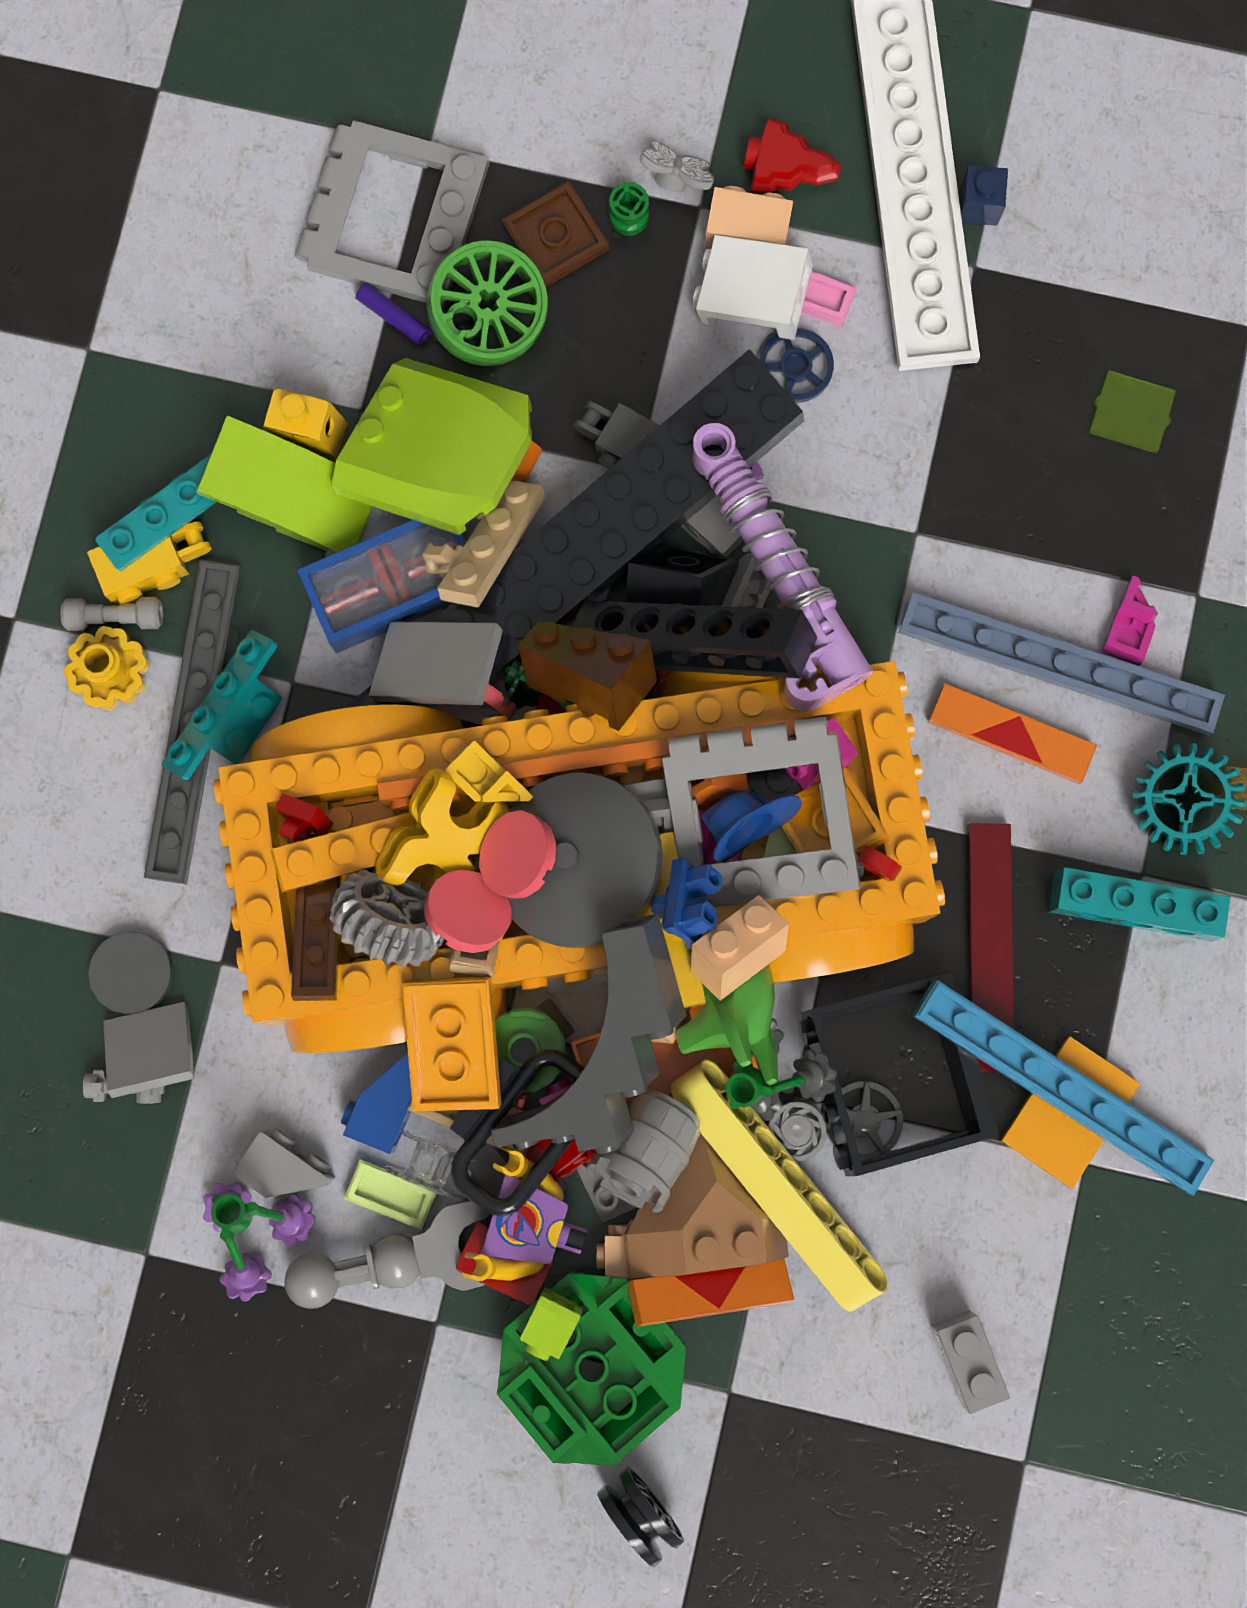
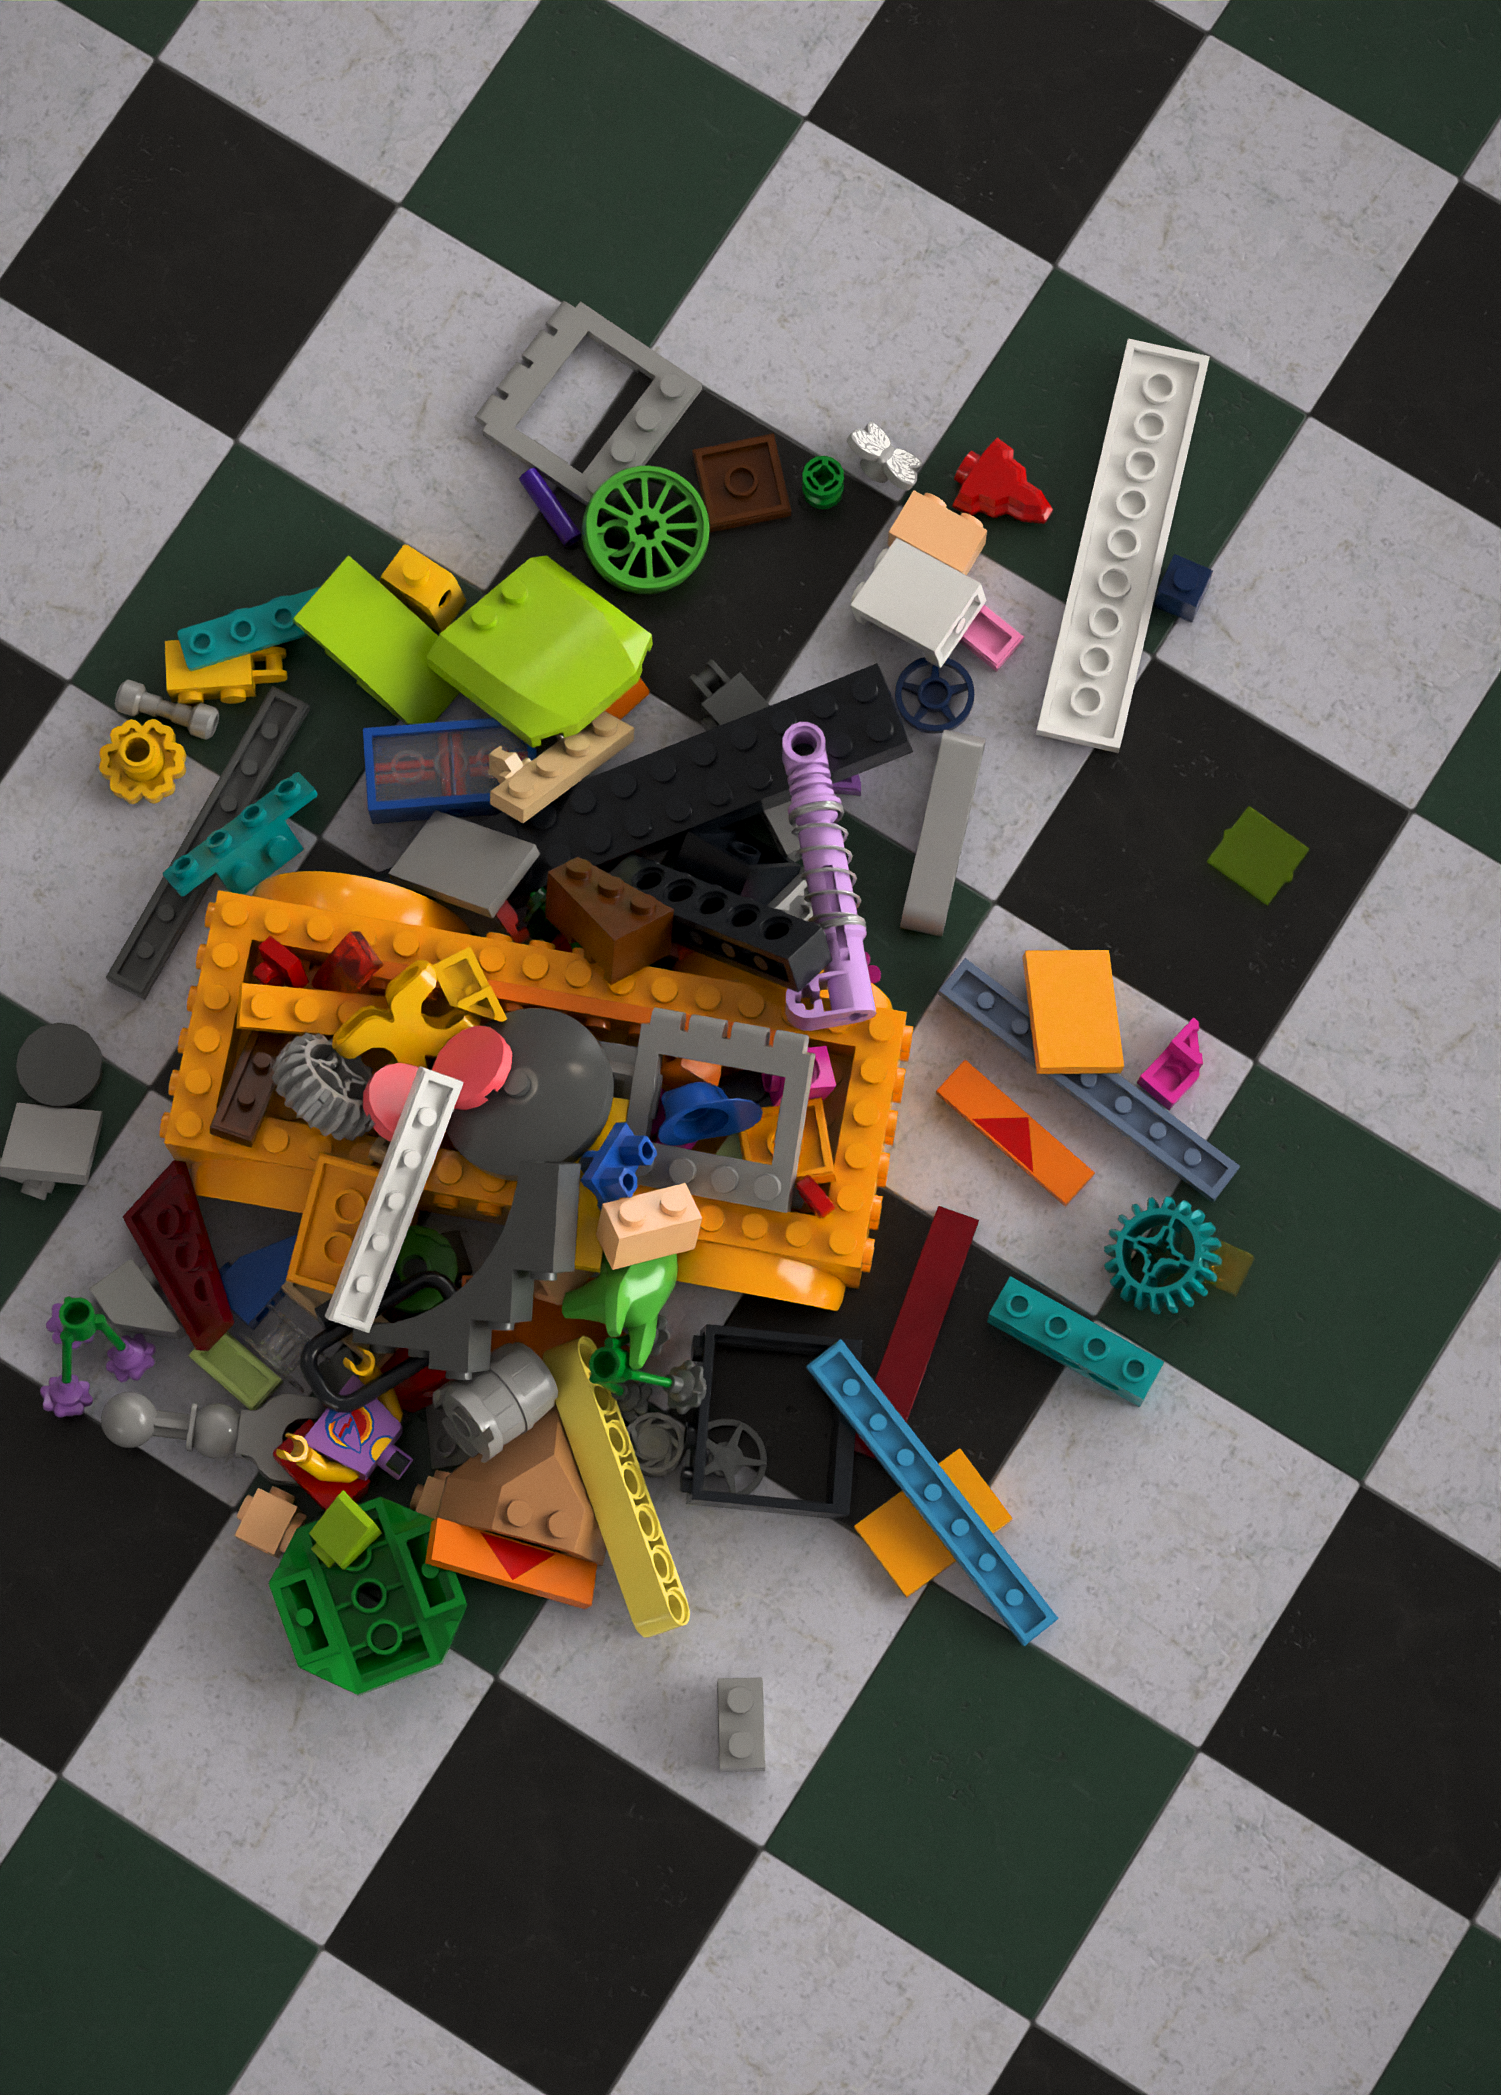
camera: 20 degrees right, 5 degrees down
black wheel [597,1467,684,1567] -> none
none -> dark red wing [122,1160,235,1351]
none -> light nougat brick [234,1486,307,1559]
none -> clear red slope [311,931,383,993]
none -> white tile [325,1066,464,1333]
none -> light grey beam [900,729,986,937]
none -> light orange tile [1022,950,1124,1074]

